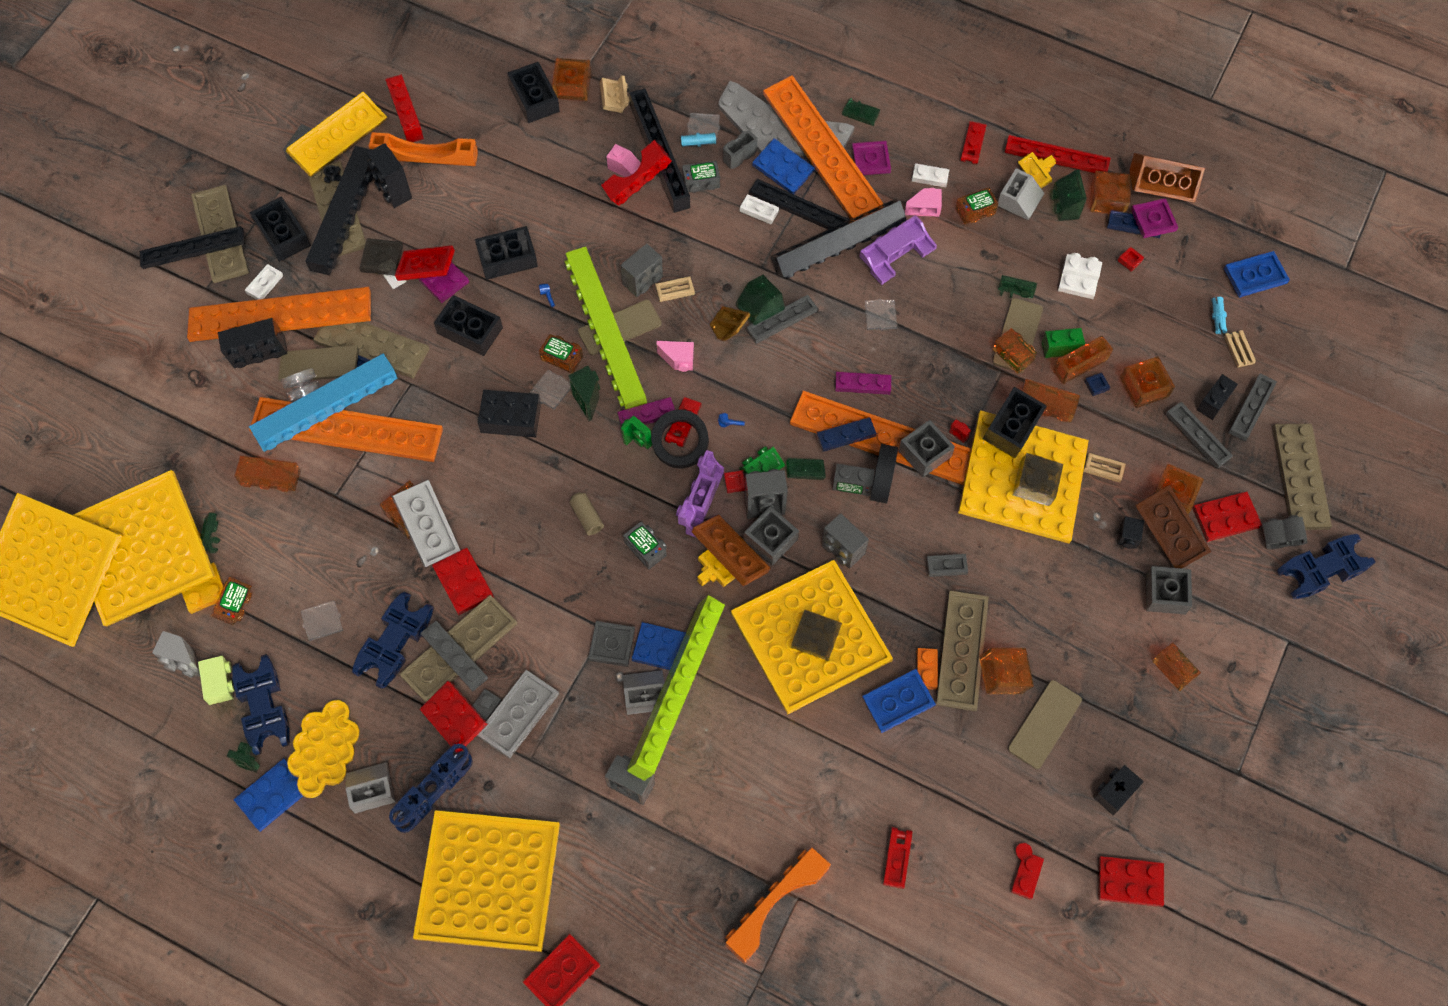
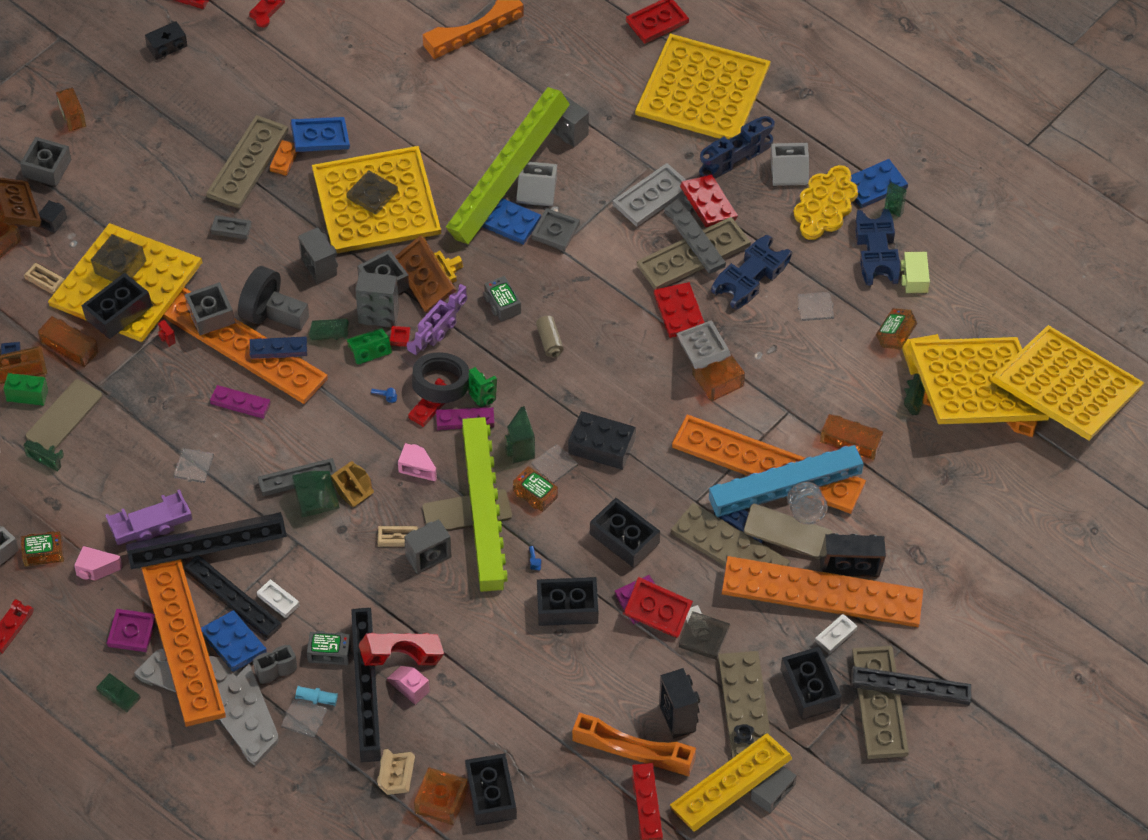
camera: 165 degrees left, 10 degrees down
light grey slope [152,631,200,678] -> none
black brick [305,146,373,275] -> none
red plate [883,827,913,889] -> none
white plate [912,163,949,188] -> none
clear orange brick [979,648,1034,694] -> none
clear orange brick [993,328,1037,374] -> none
dark tan piece [1008,680,1082,769] -> none

